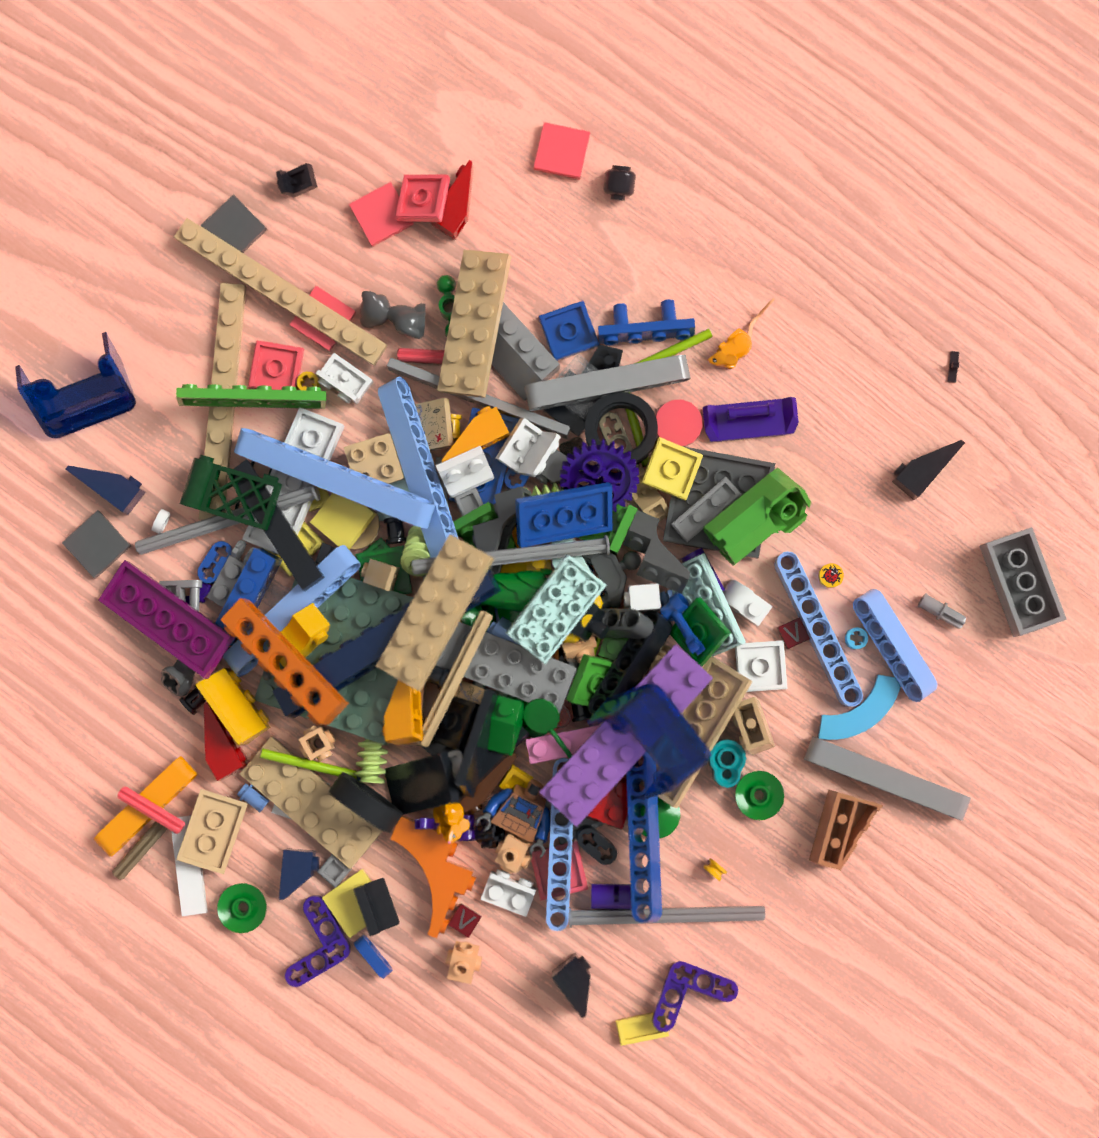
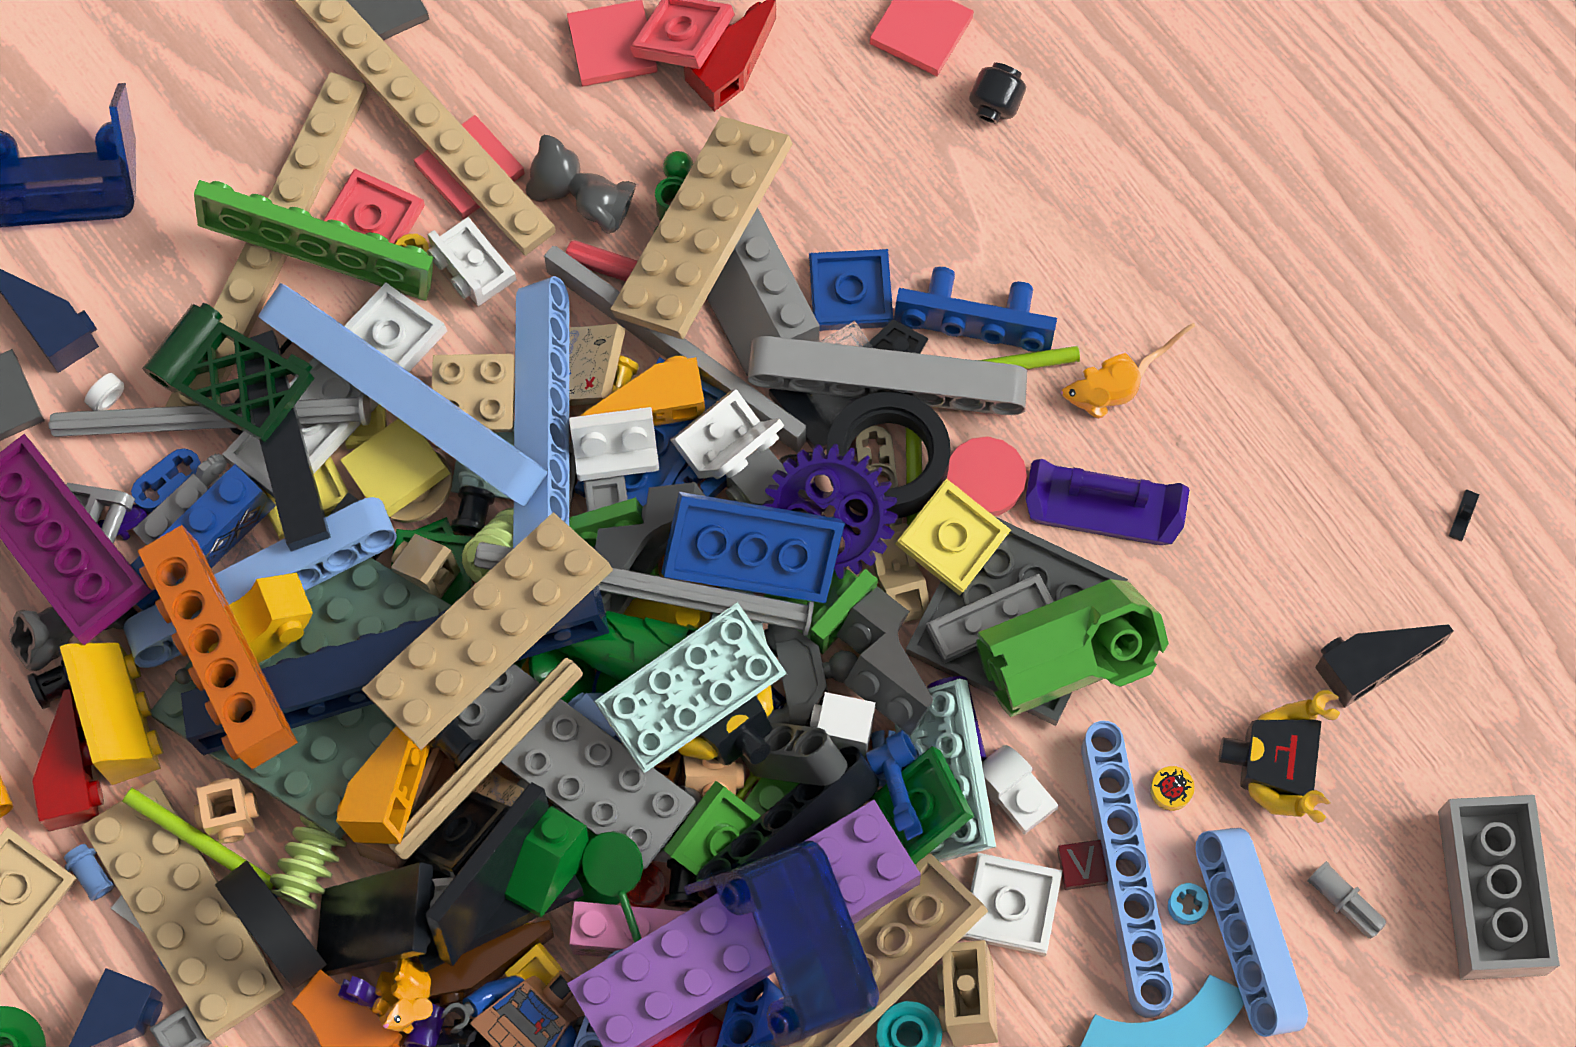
camera: 10 degrees right, 15 degrees down
none -> torso [1219,690,1340,823]

